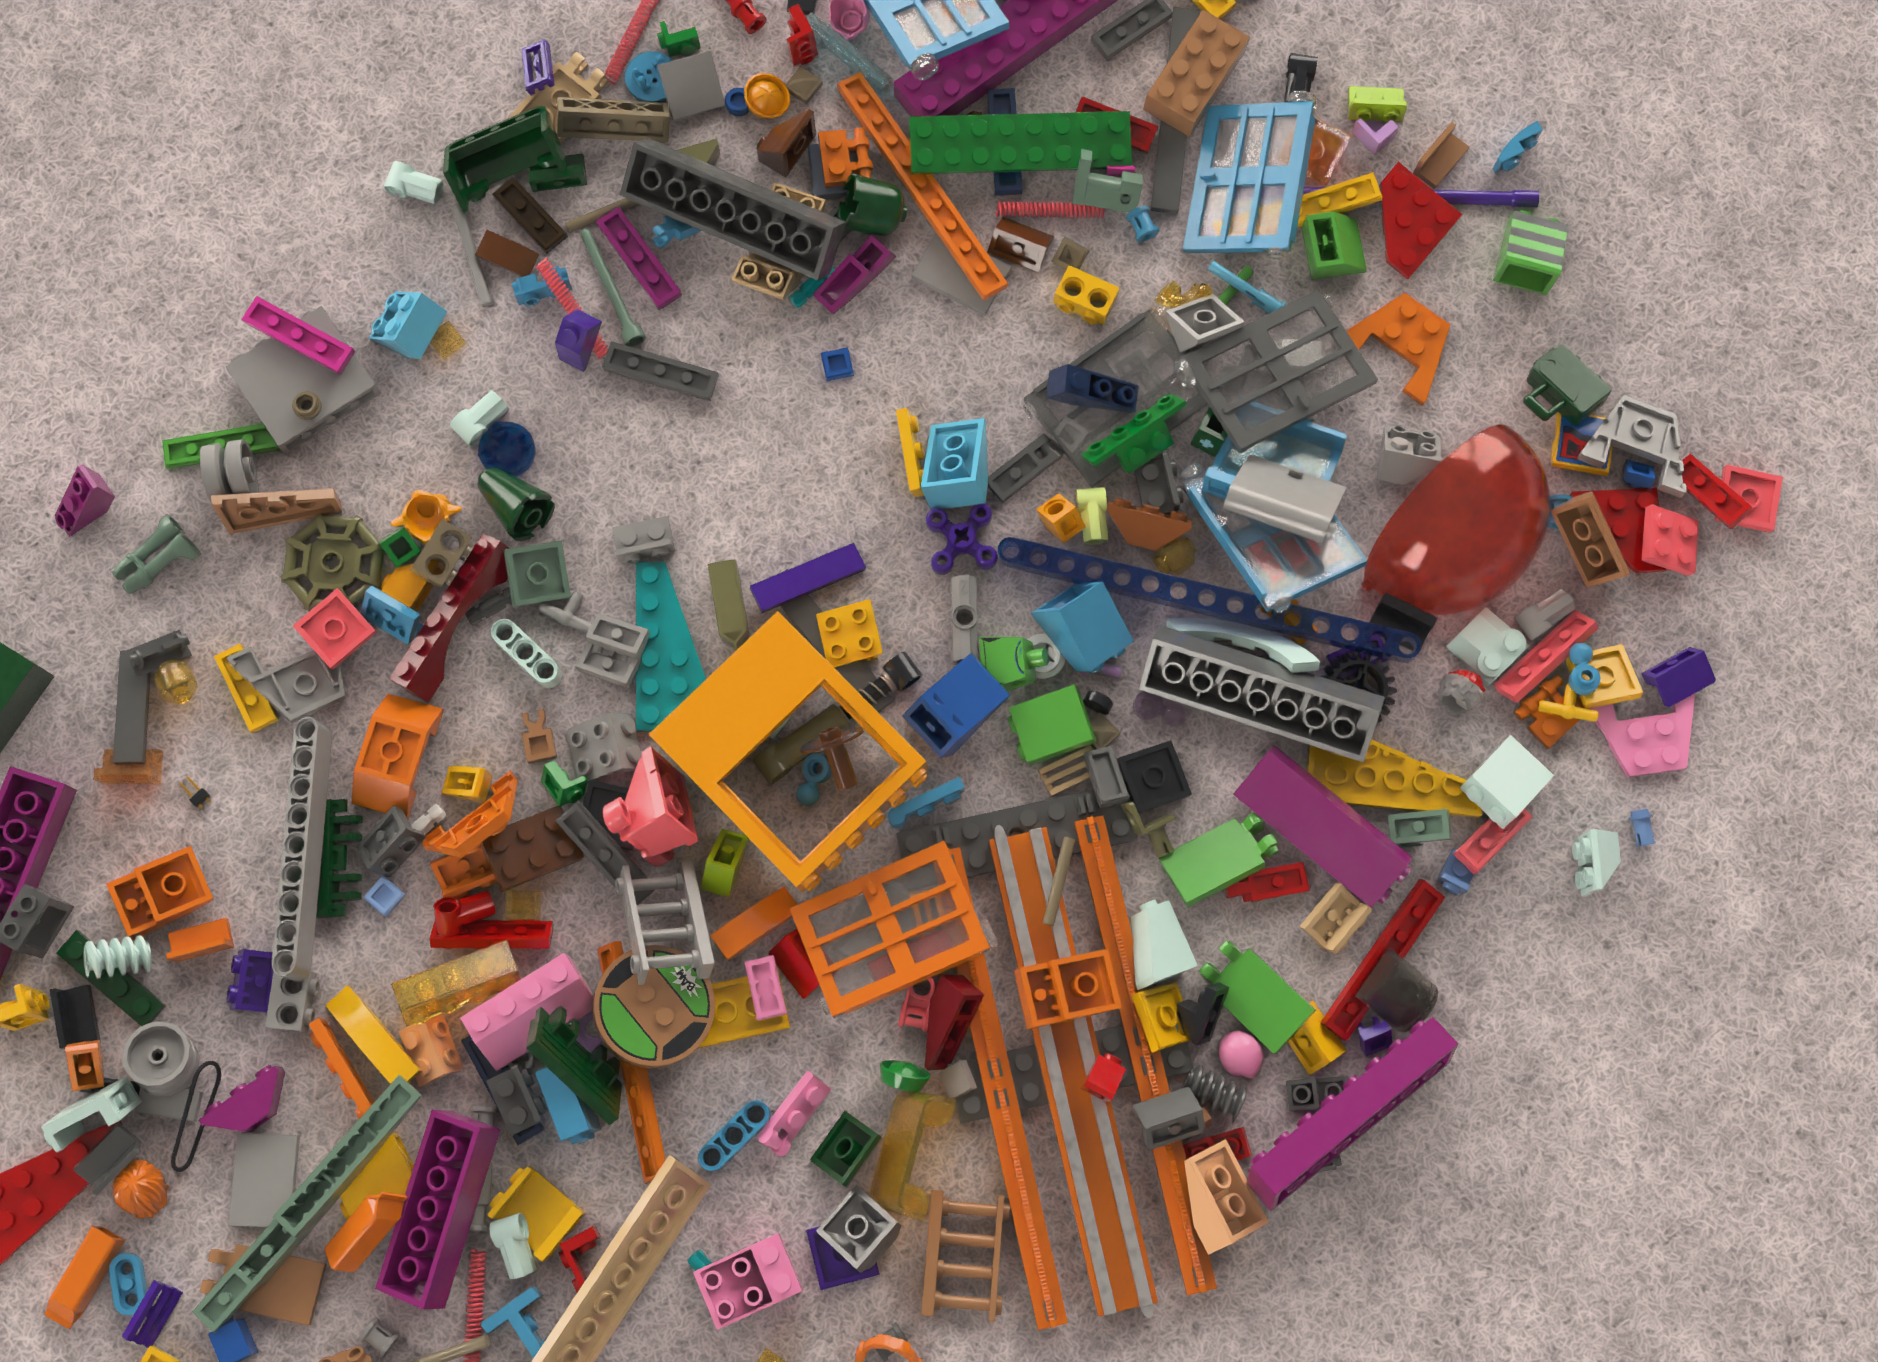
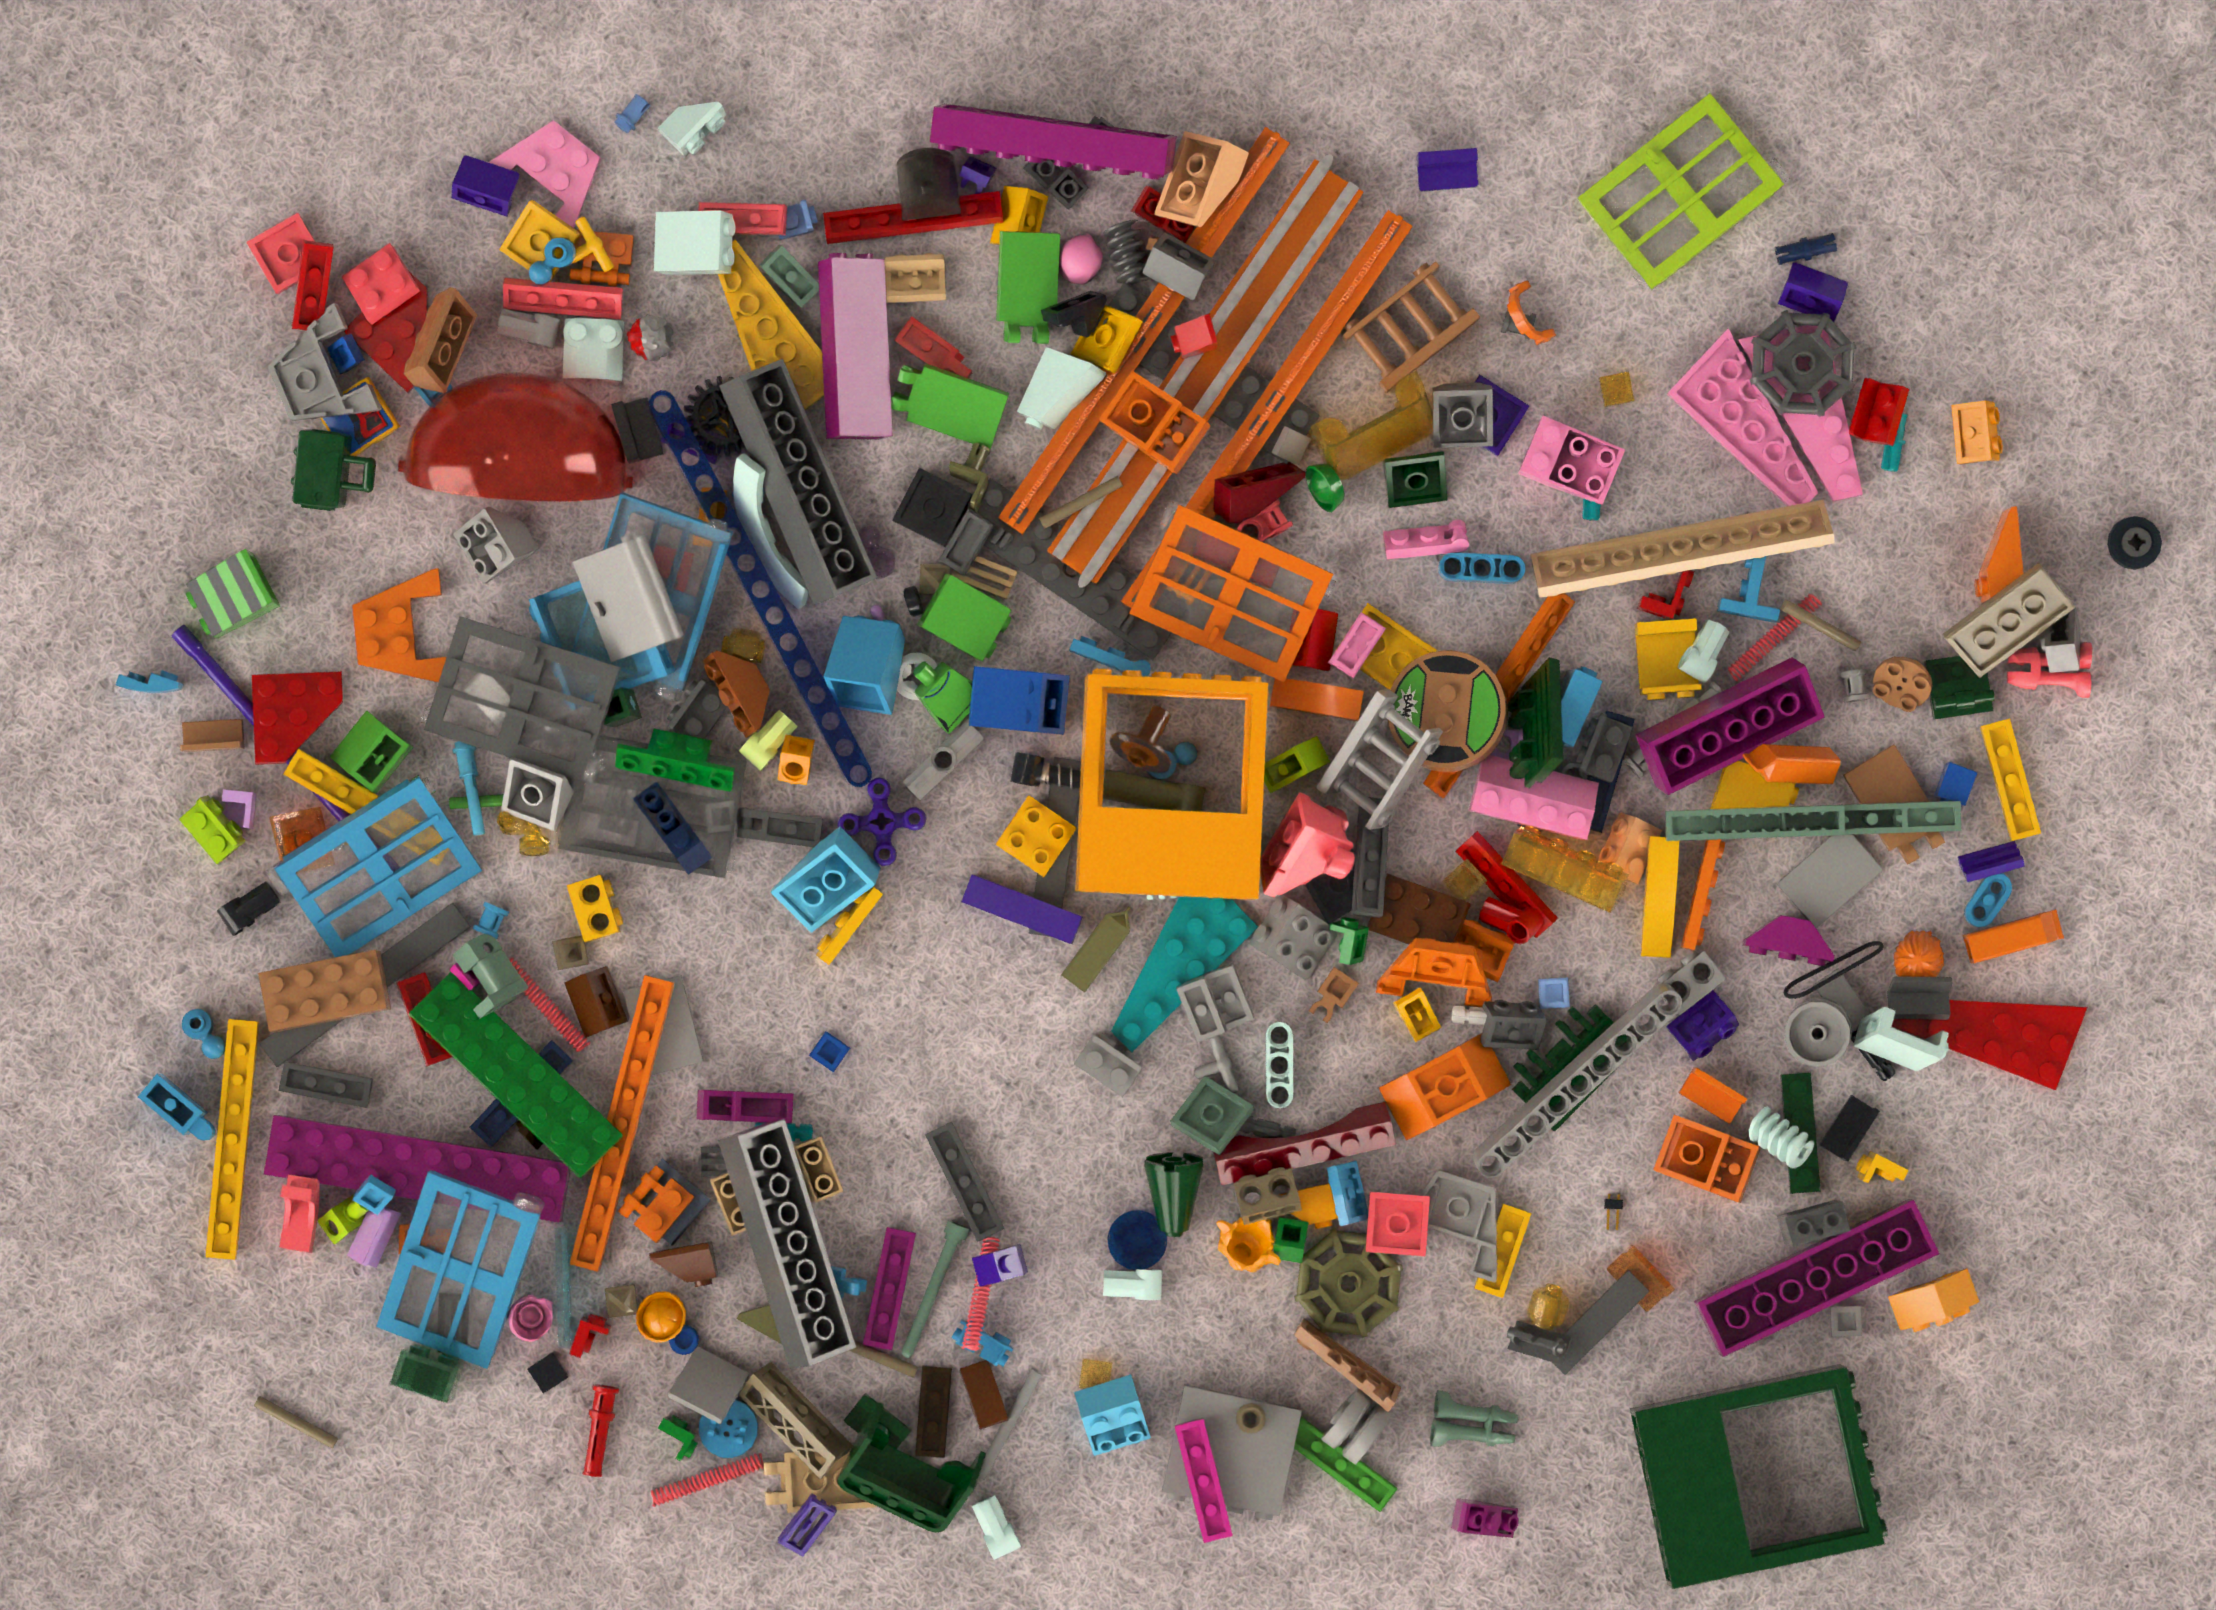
camera: 135 degrees left, 10 degrees up
orange slope [65,1040,104,1091] -> none
dark green cylinder [838,173,907,236] -> none

